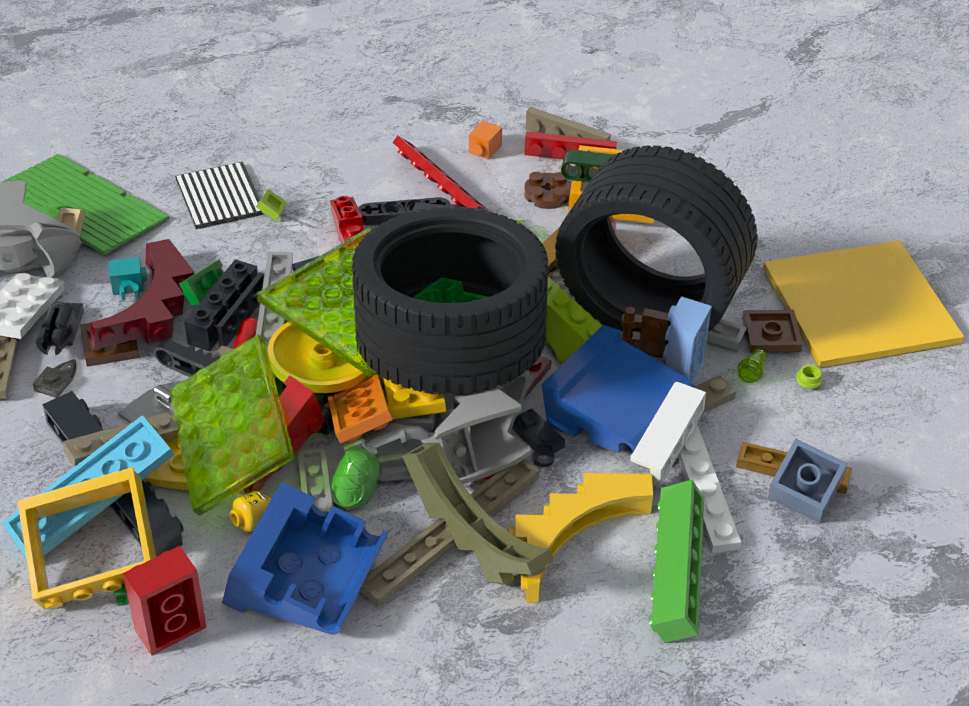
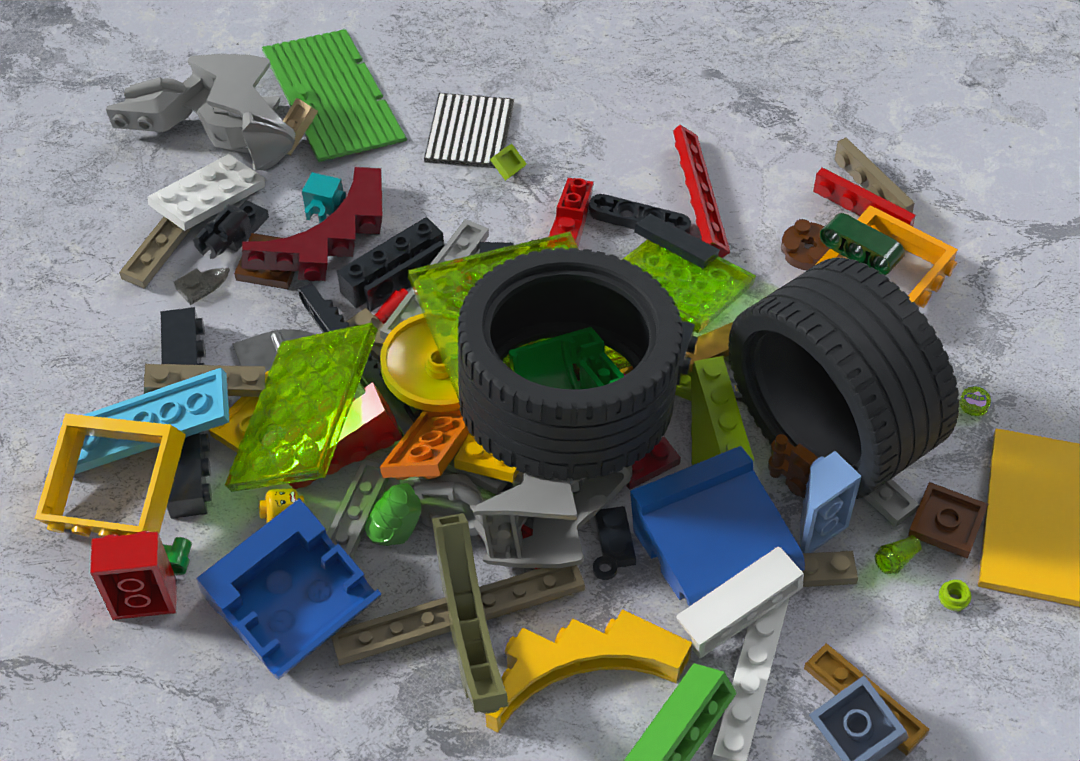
camera: 30 degrees right, 10 degrees up
green plate [179,259,224,306] -> none
orange brick [469,121,502,160] -> none

